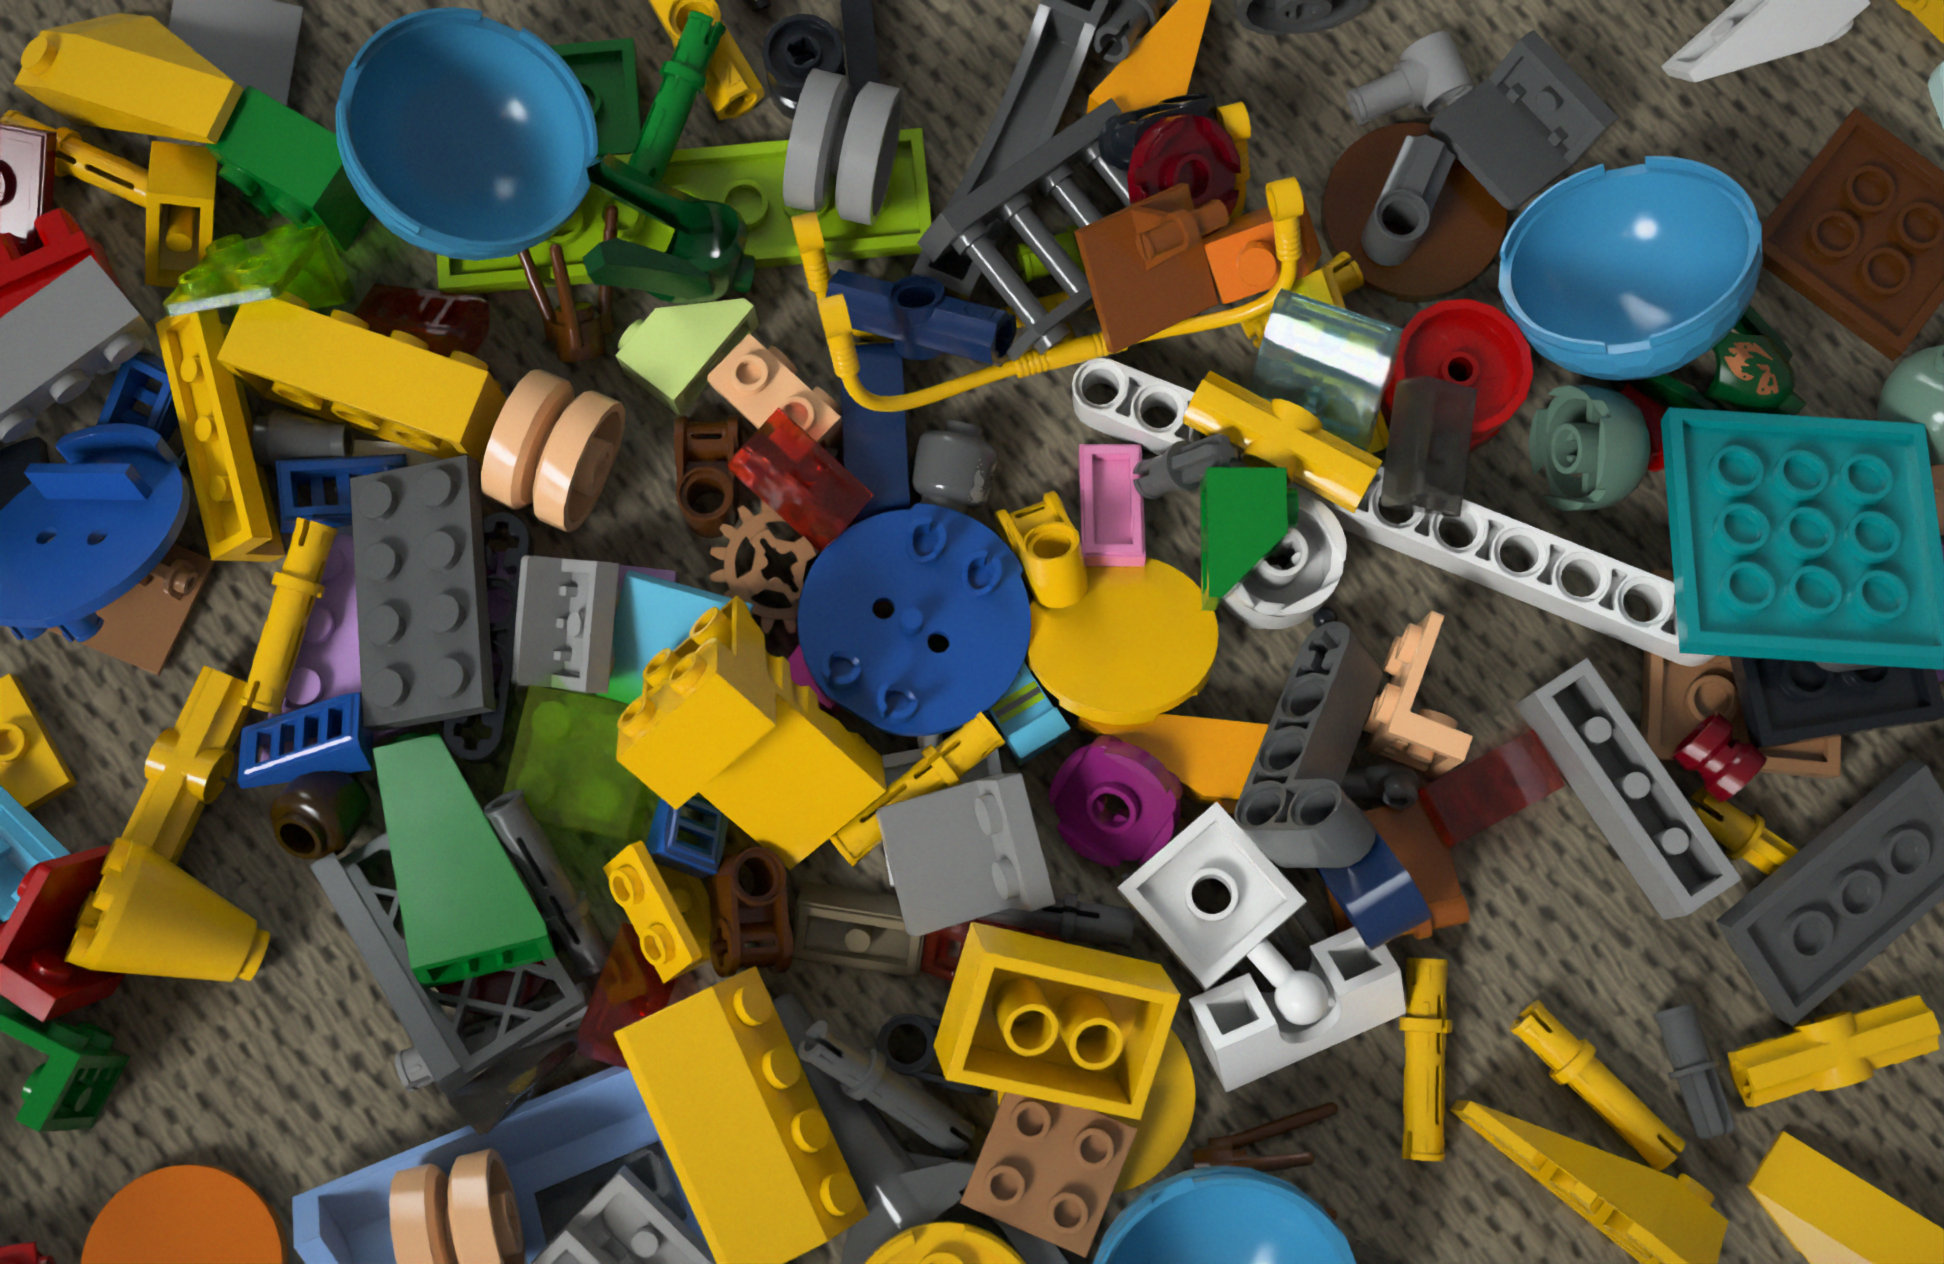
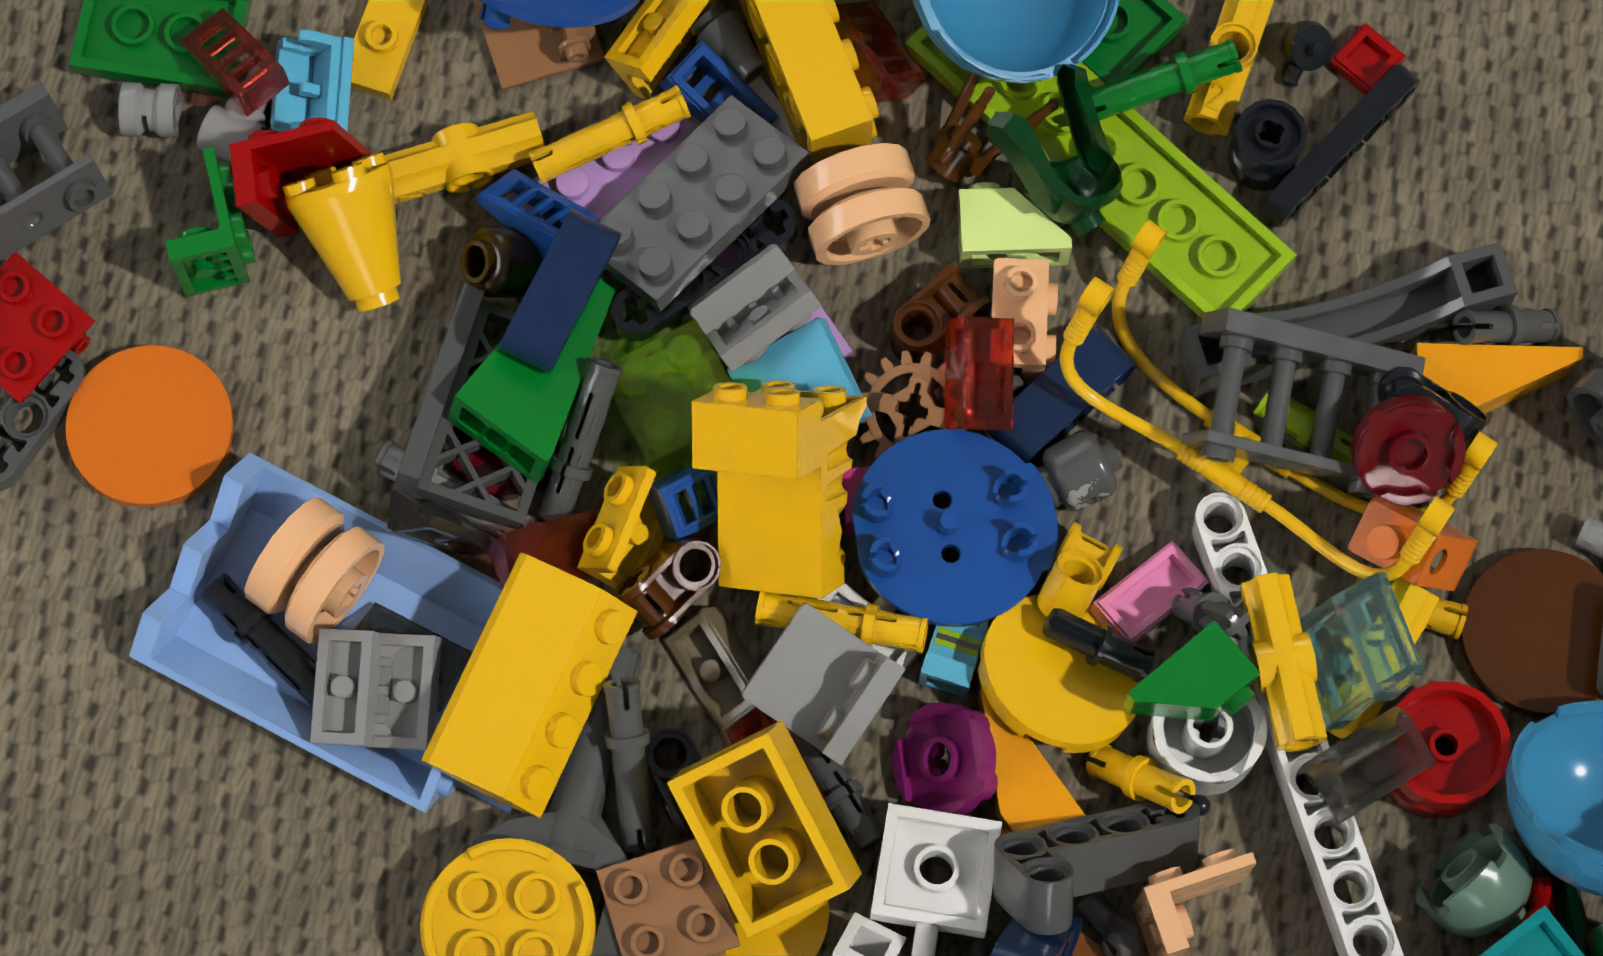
camera: 50 degrees right, 5 degrees down
light grey wheel [783,68,904,225] -> none
dark blue piece [826,269,1017,367] -> none
dark orange plate [1074,183,1229,353] -> none
dark grey piece [1361,134,1456,266] -> none
none -> dark blue beam [499,208,622,374]
none -> black axle [1042,608,1155,683]
none -> yellow pin [1086,745,1196,814]

